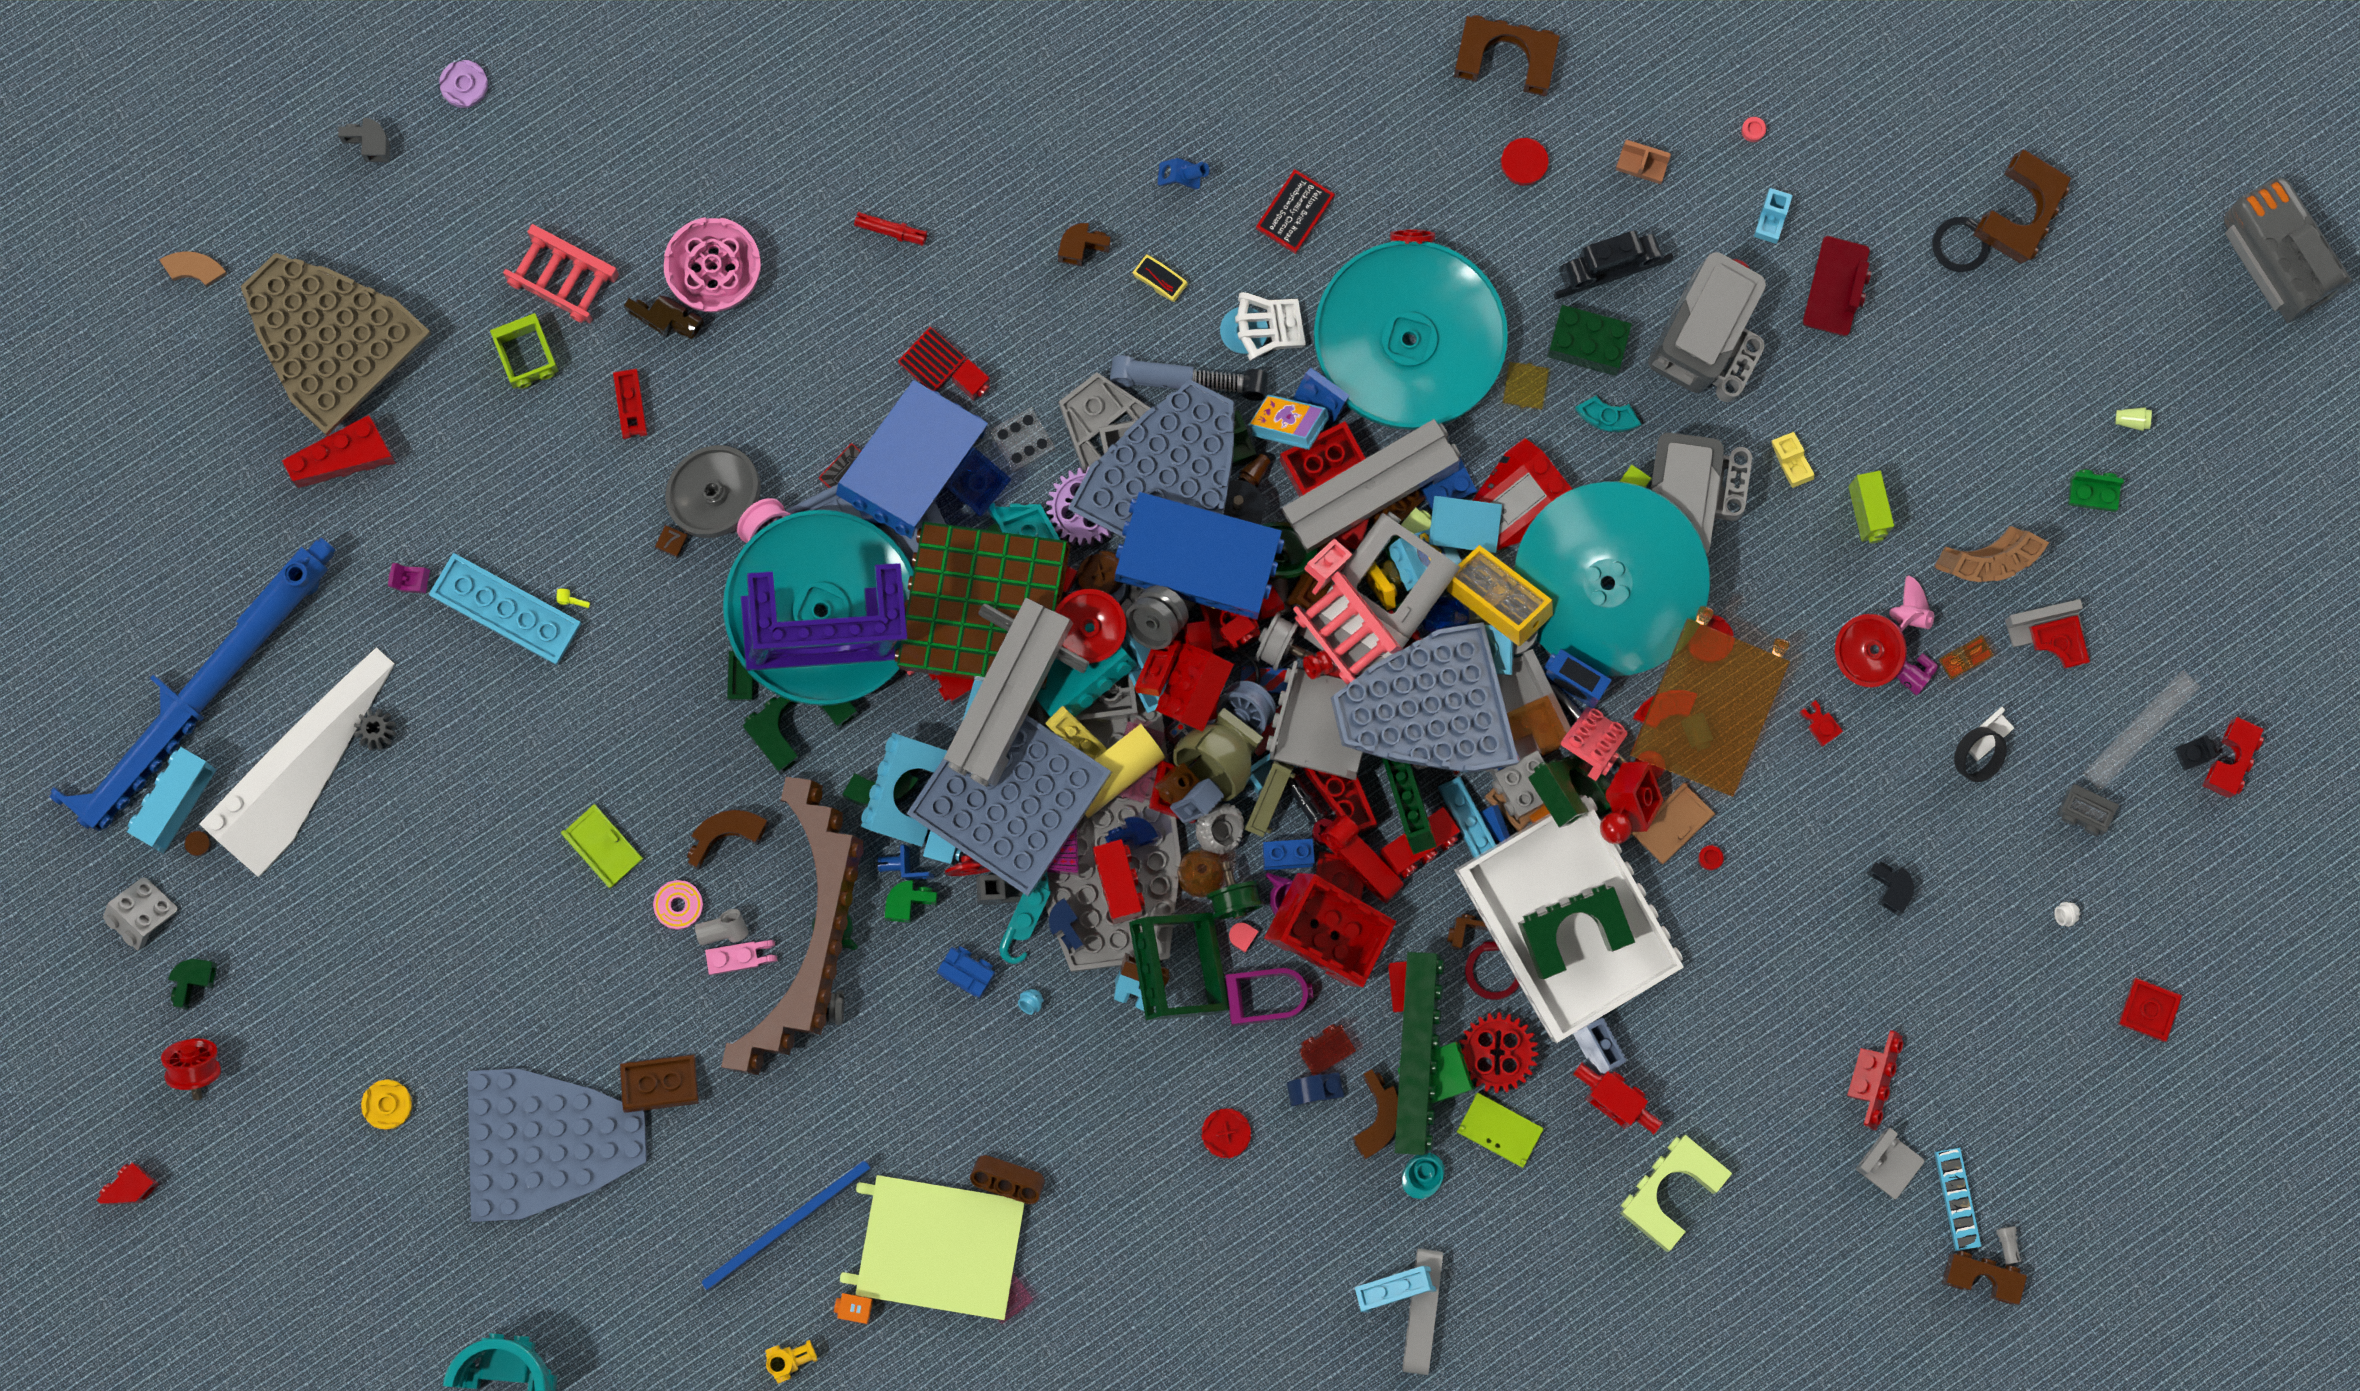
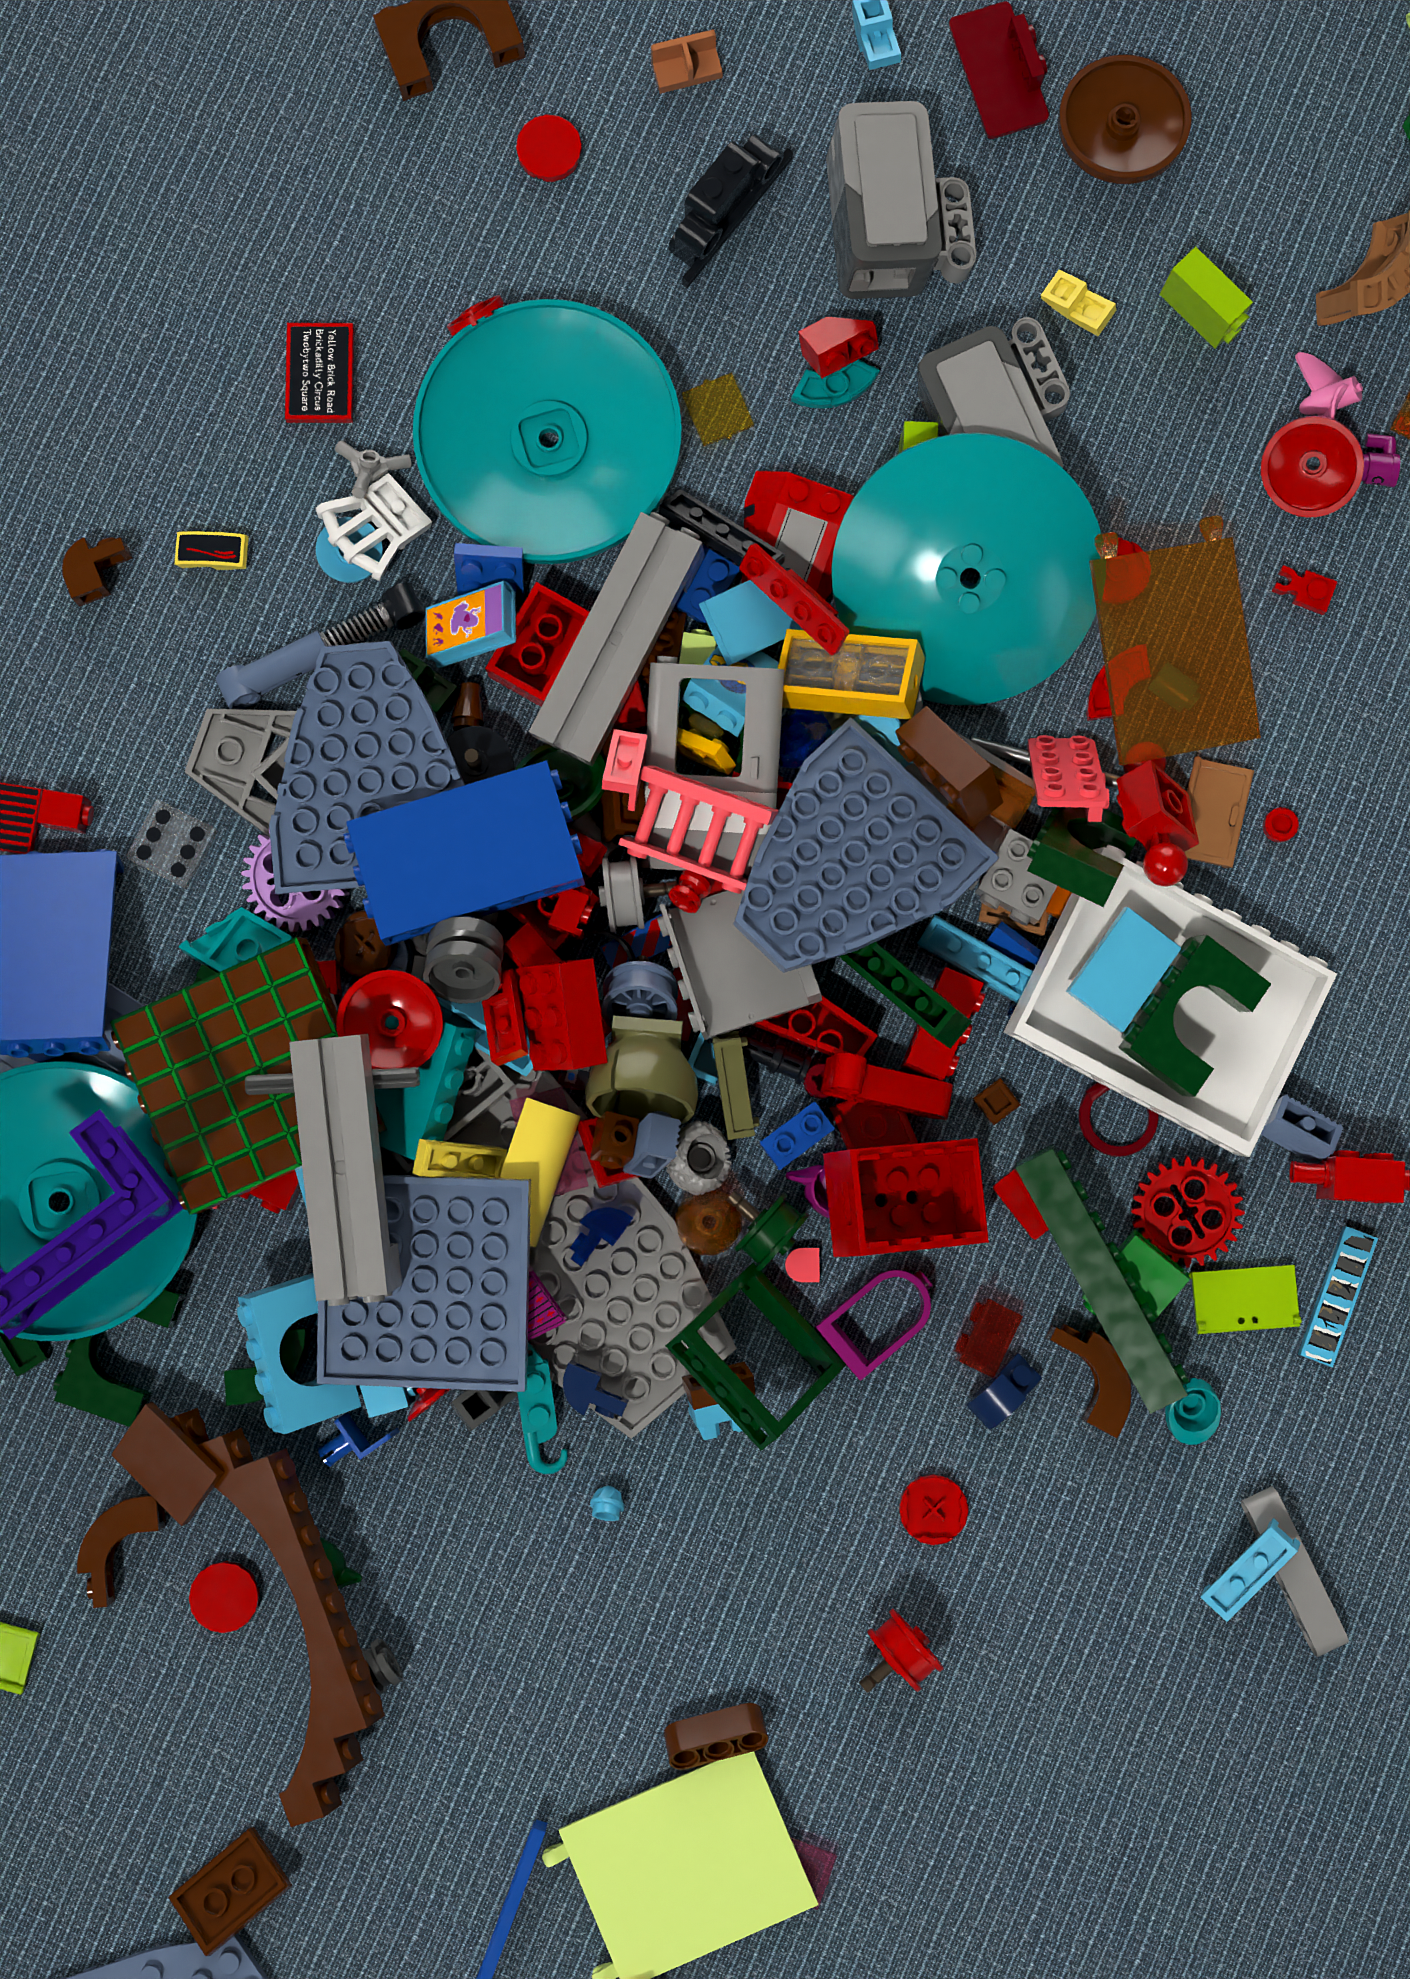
camera: 30 degrees left, 5 degrees up
bright pink tile [653,880,704,930] -> none
light grey piece [695,909,749,946] -> none
bright pink hinge [705,940,778,975] -> none
green brick [884,880,938,923] -> none
blue brick [937,946,995,999] -> none
clear blue brick [944,447,1012,517] -> none
red brick [1093,839,1145,925] -> none
blue bracket [1158,158,1209,189] -> none
reddish brown bracket [1447,914,1489,951] -> none
brick [1543,649,1611,708] -> none
dark green brick [1547,305,1632,376] -> none
none -> reddish brown tile [111,1402,224,1526]
none -> red tile [189,1561,260,1633]
none -> light grey piece [335,440,411,499]
none -> black tile [659,489,786,565]
none -> red bracket [739,543,849,655]
none -> red slope [798,317,879,379]
none -> red wheel [859,1608,944,1693]
none -> reddish brown wedge [895,706,1004,828]
none -> reddish brown tile [972,1078,1021,1126]
none -> reddish brown dish [1058,55,1192,184]
none -> medium azure tile [1066,907,1181,1032]
none -> tile [1298,1226,1378,1367]

